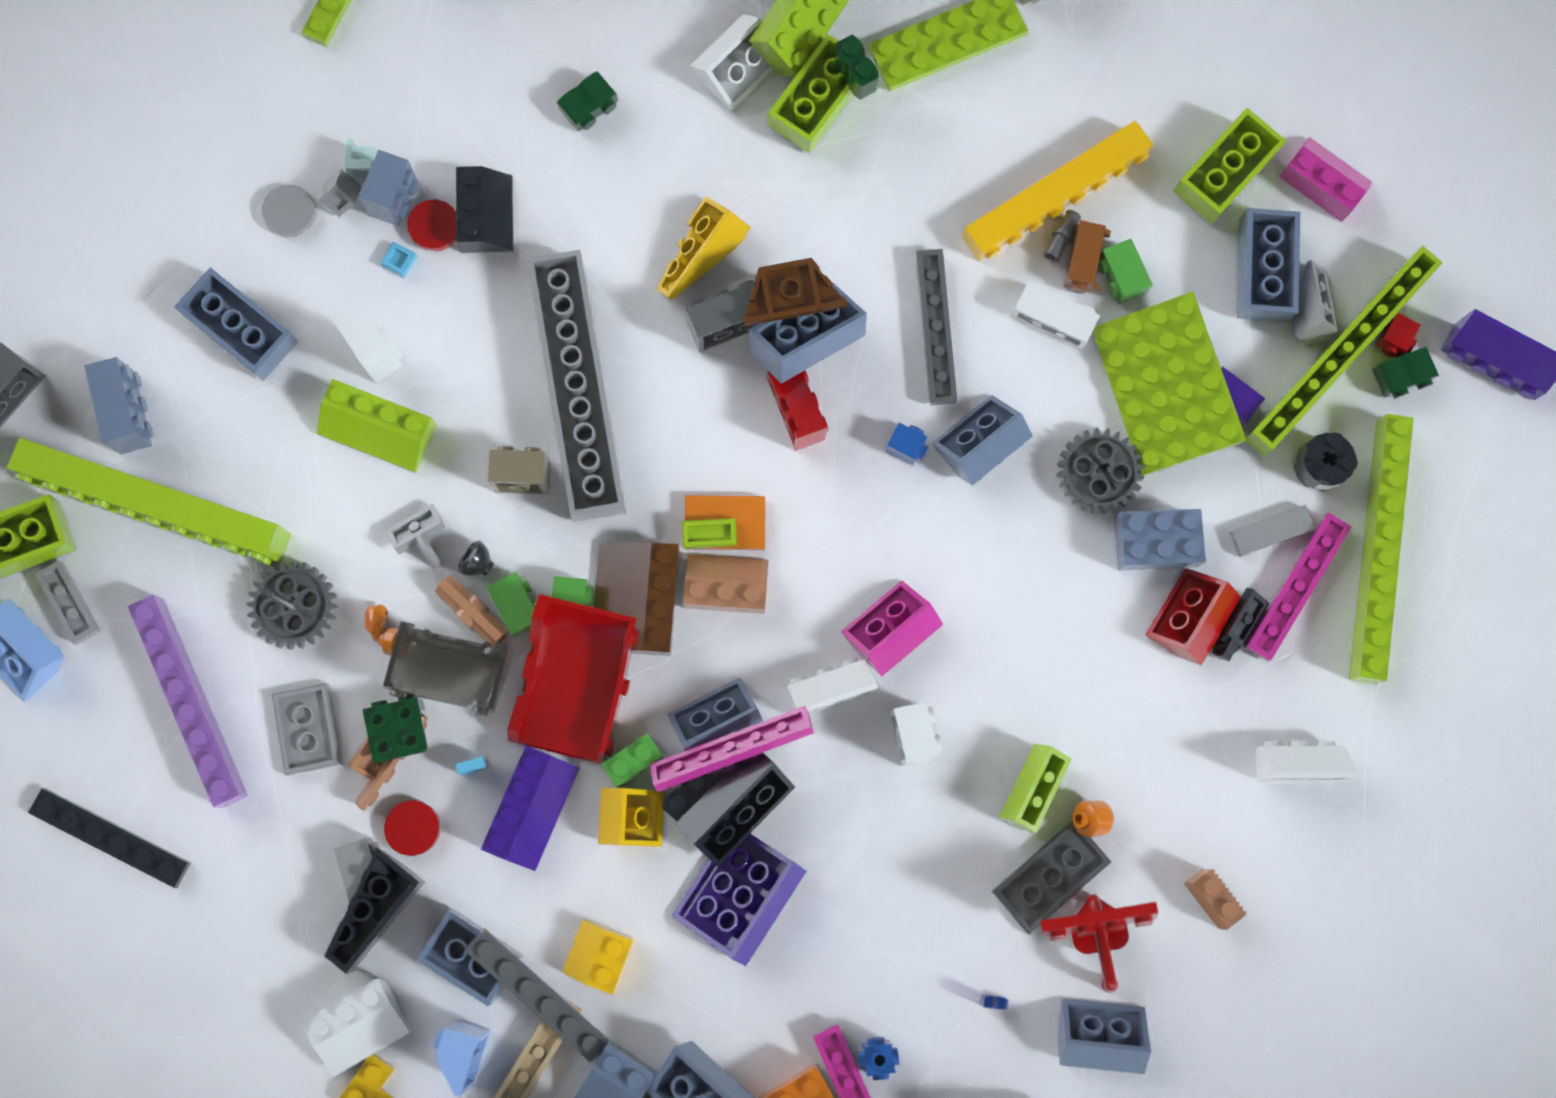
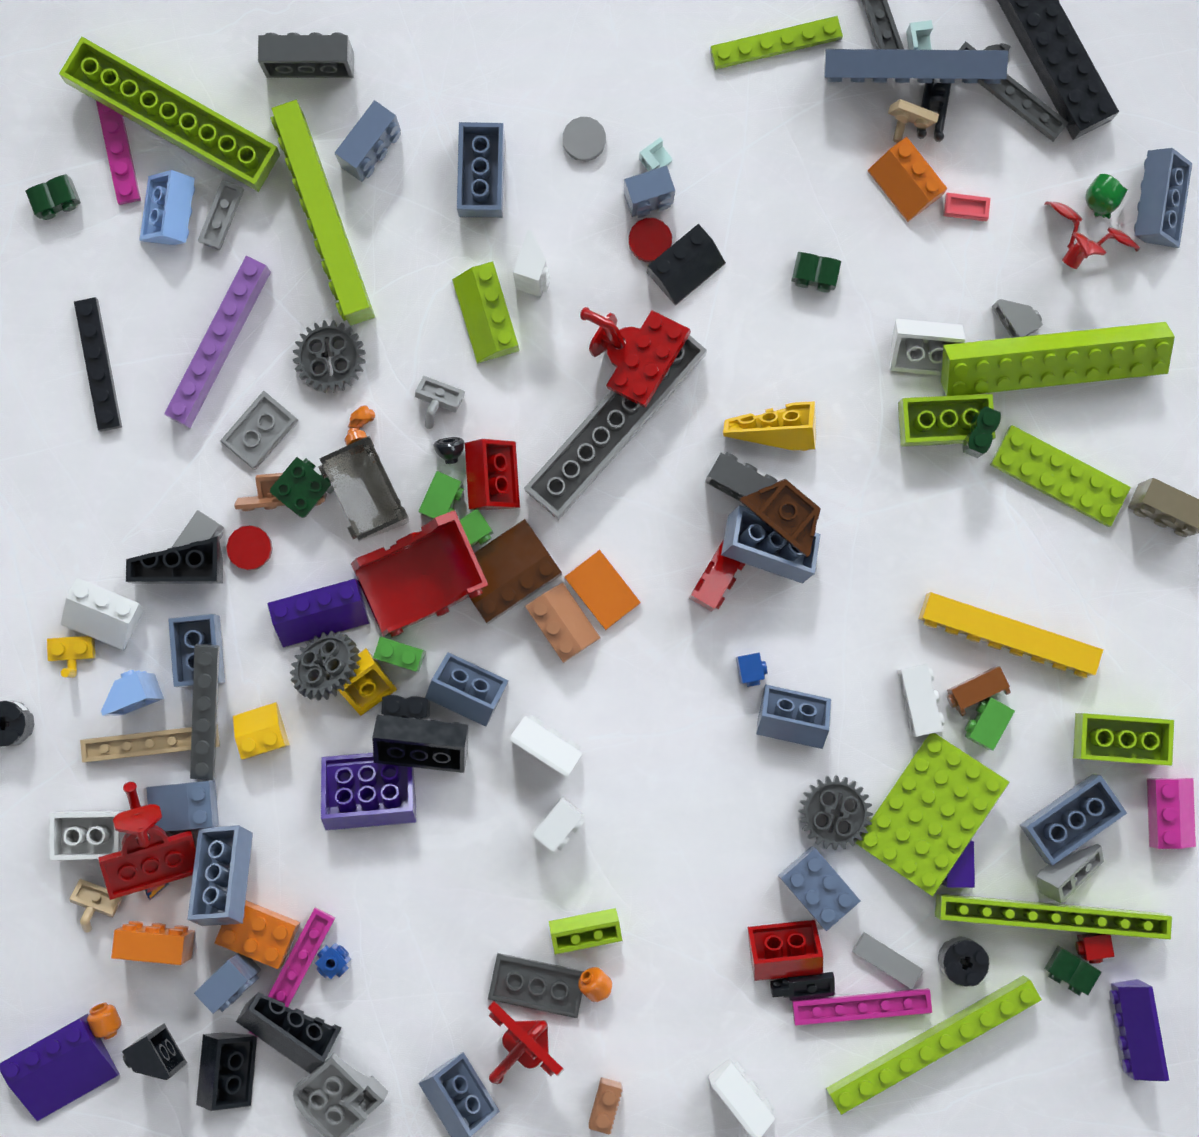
camera: 55 degrees right, 5 degrees up
light grey panel [319,169,362,217] -> none
medium azure tile [380,242,418,278] -> none
nougat piece [435,575,509,648] -> none
medium azure tile [455,756,489,776] -> none
dark tan brick [488,446,551,495] -> none
dark pink plate [650,706,814,792] -> none
lime tile [682,518,737,549] -> none
dark pink slope [841,581,944,677] -> none
dark grey plate [916,249,957,405] -> none
clear blue tile [980,994,1009,1010] -> none
dark grey pin [1043,210,1081,262] -> none
none -> dark grey gear [290,631,361,701]
none -> red slope [465,439,520,510]
none -> red plate [580,307,691,408]

